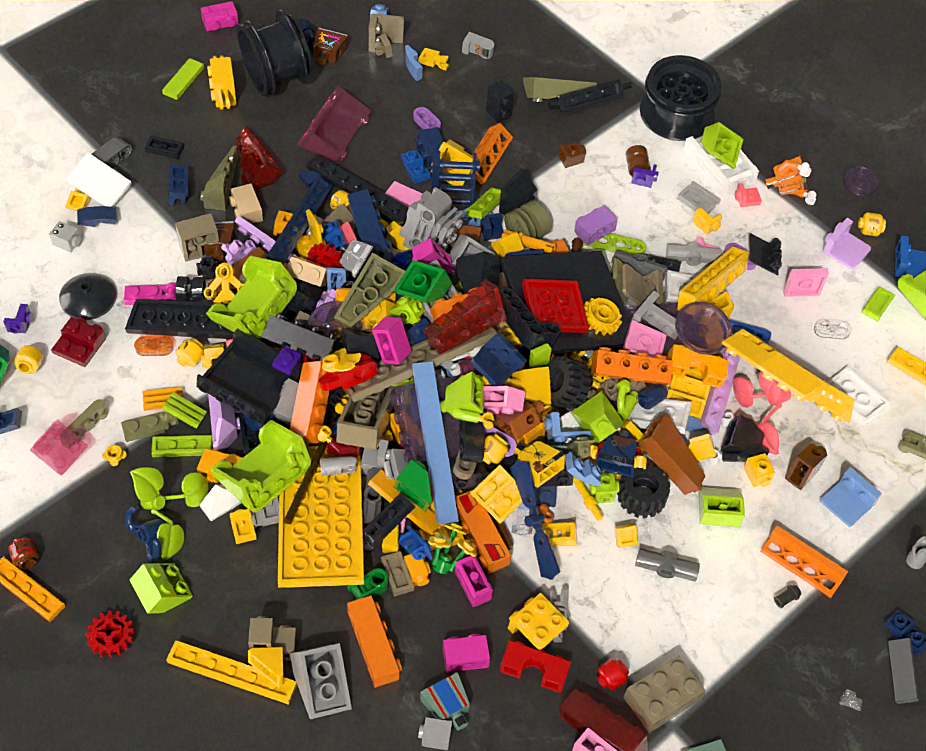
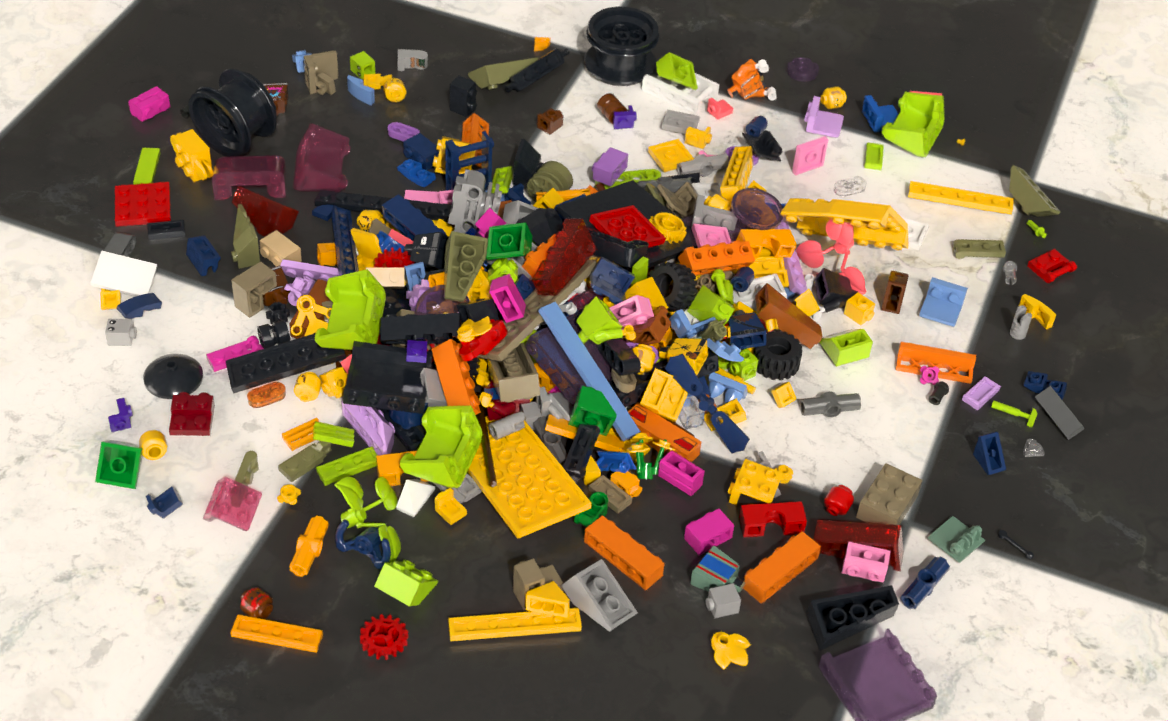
camera: 25 degrees left, 10 degrees down
none -> red plate [115,182,171,227]
none -> clear pink windscreen [212,155,286,200]
none -> light orange piece [290,516,329,577]
none -> lime brick [350,51,375,80]
none -> yellow head [384,78,406,103]
none -> light orange tile [534,37,551,51]
none -> yellow plate [648,139,694,172]
none -> yellow head [704,194,731,211]
none -> medium blue tile [708,372,748,404]
none -> orange brick [743,531,821,604]
none -> dark blue brick [746,116,768,137]
none -> yellow plate [775,465,793,484]
none -> dark pink plate [920,366,939,385]
none -> lavender tile [962,376,1001,410]
none -> dark blue slope [973,431,1006,475]
none -> lime piece [991,400,1037,427]

